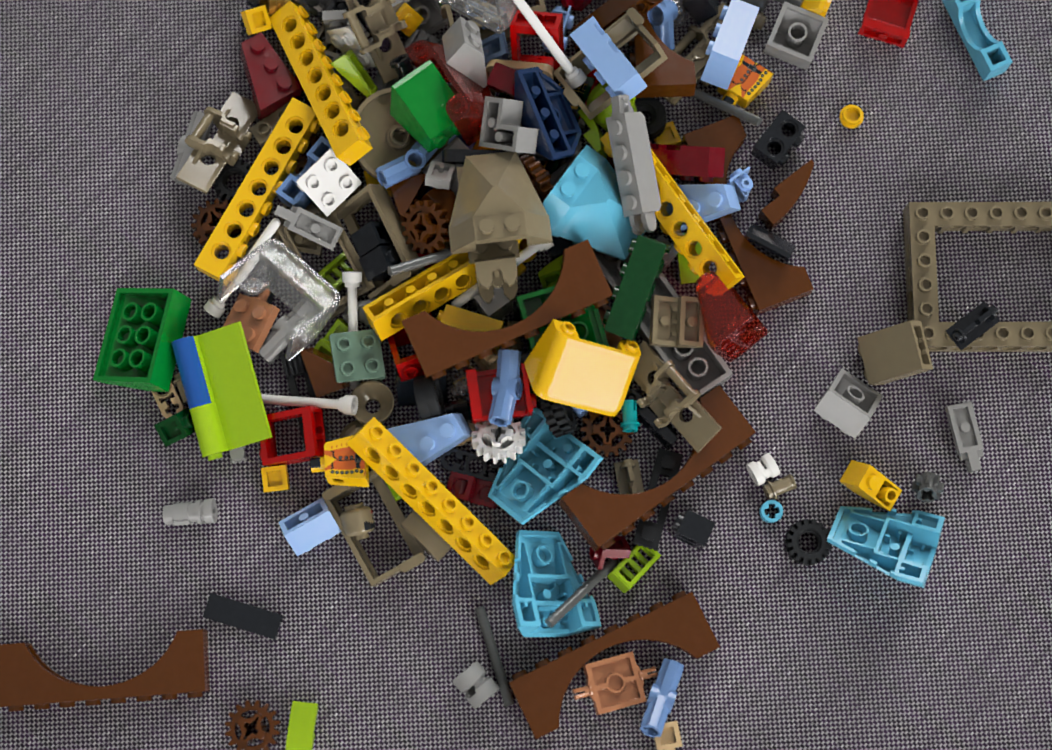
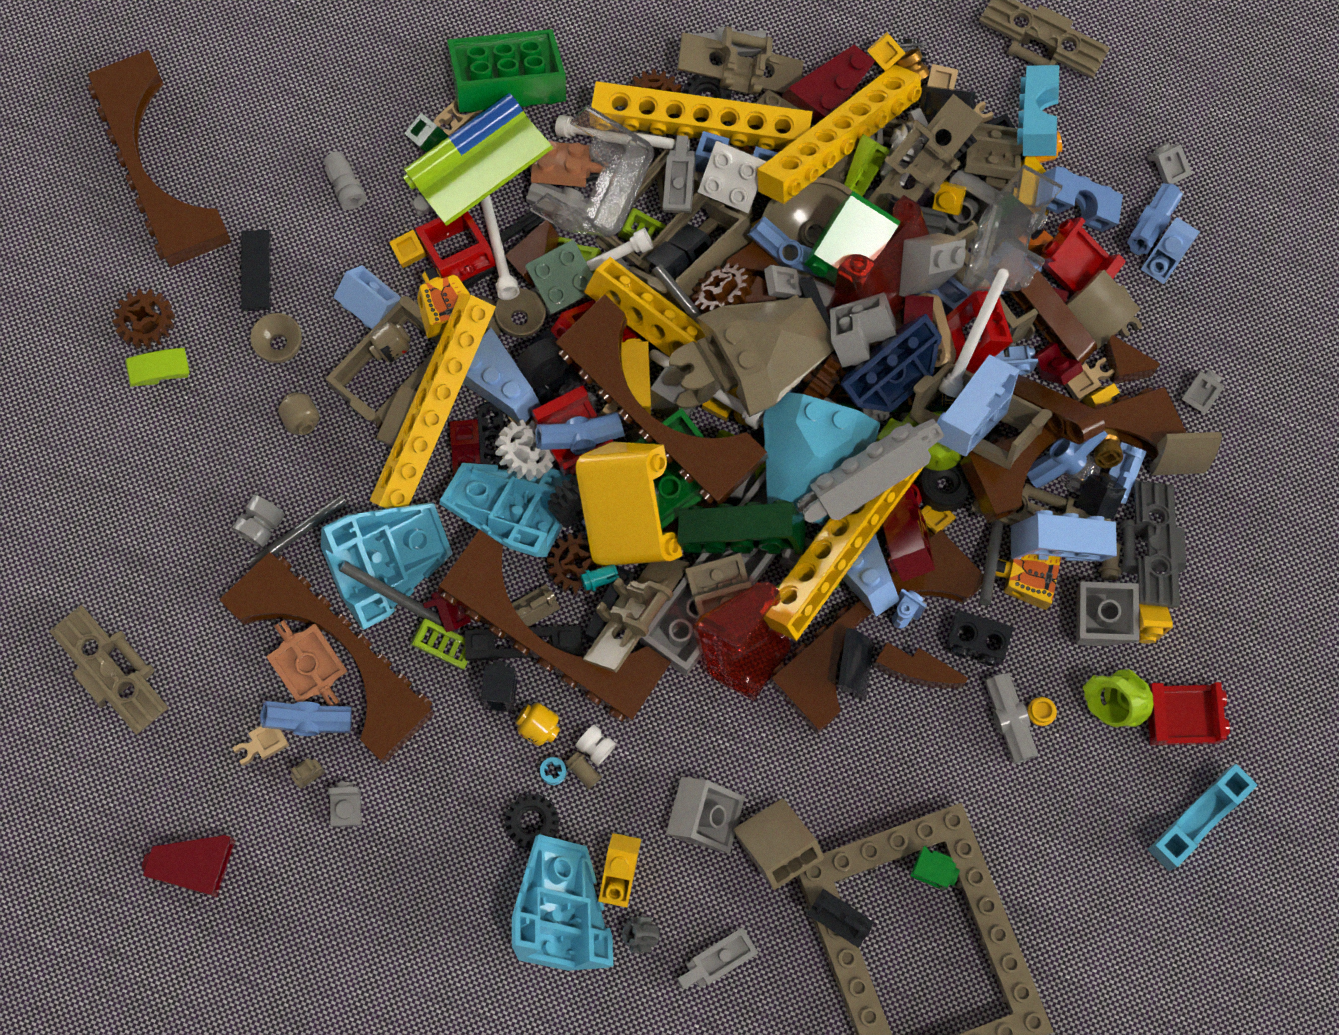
camera: 65 degrees right, 5 degrees down
none -> dark tan piece [250,313,302,363]
none -> dark tan head [278,392,320,435]
none -> dark tan plate [290,758,326,789]
none -> light grey bracket [328,782,362,828]
none -> yellow head [515,702,560,746]
none -> green window [910,846,960,891]
none -> light grey piece [985,673,1038,764]
none -> lime helmet [1083,669,1154,728]

